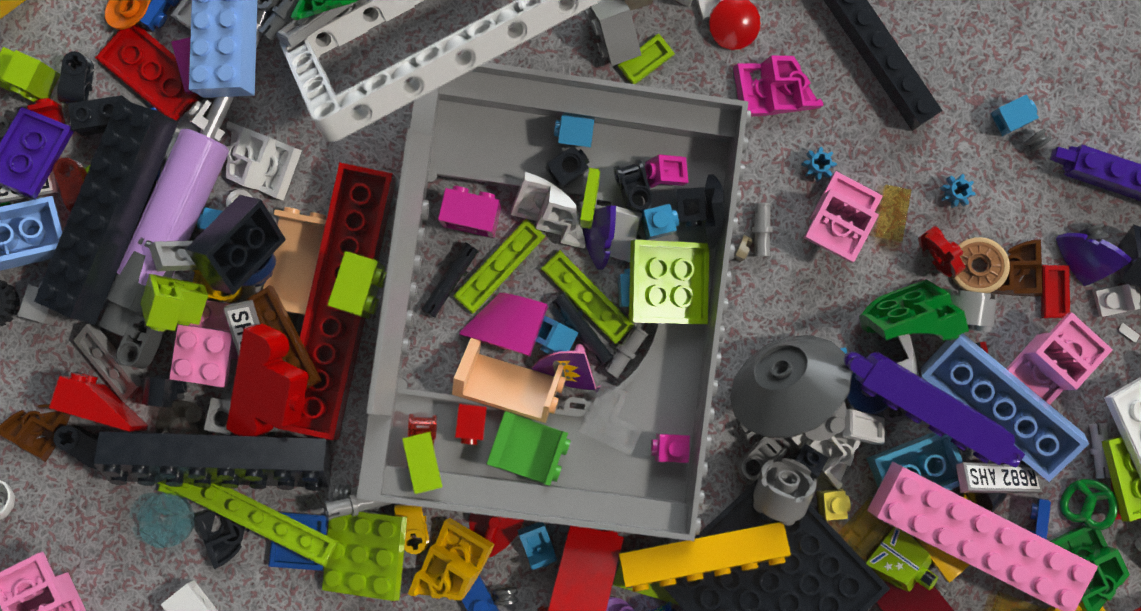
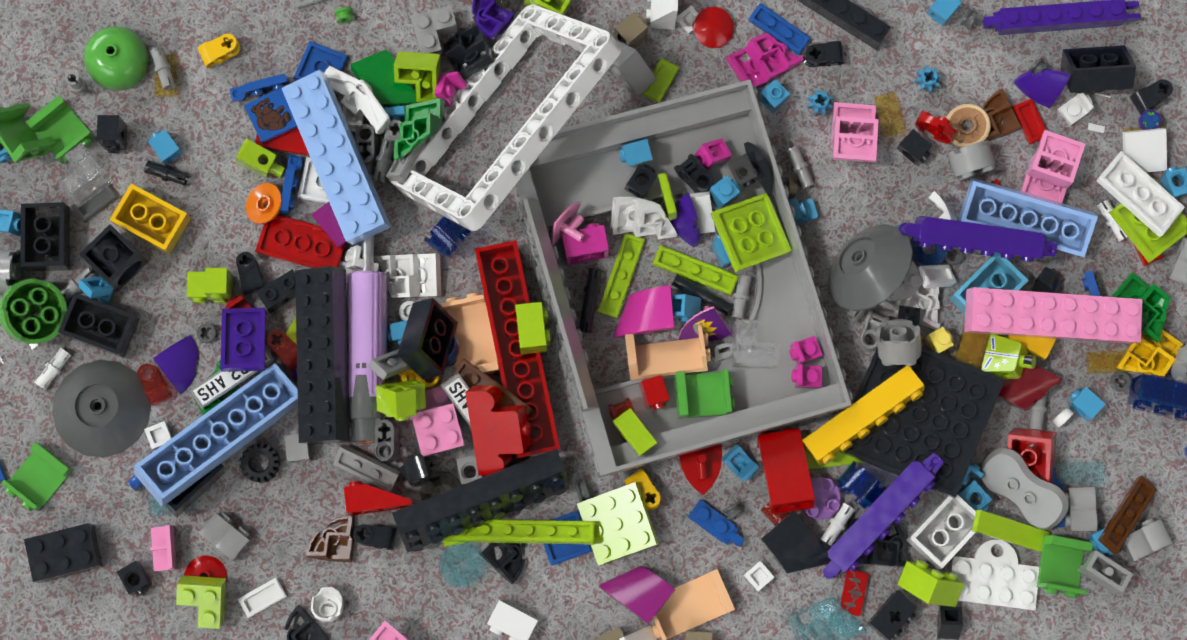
camera: 20 degrees left, 5 degrees down
light grey pin [323,494,394,520] -> none
yellow slope [408,518,494,601] -> none
green slope [859,279,969,341] -> none
tile [956,463,1042,494] -> none
green piece [1060,479,1118,530] -> none
none -> clear blue brick [424,216,471,257]
none -> bright pink shield [551,202,584,247]
none -> blue tile [748,3,811,56]
none -> dark azure brick [758,79,790,114]
none -> dark azure bracket [788,198,819,225]
none -> dark pink bracket [791,364,822,389]
none -> black piece [803,41,845,67]
none -> black brick [896,129,932,165]

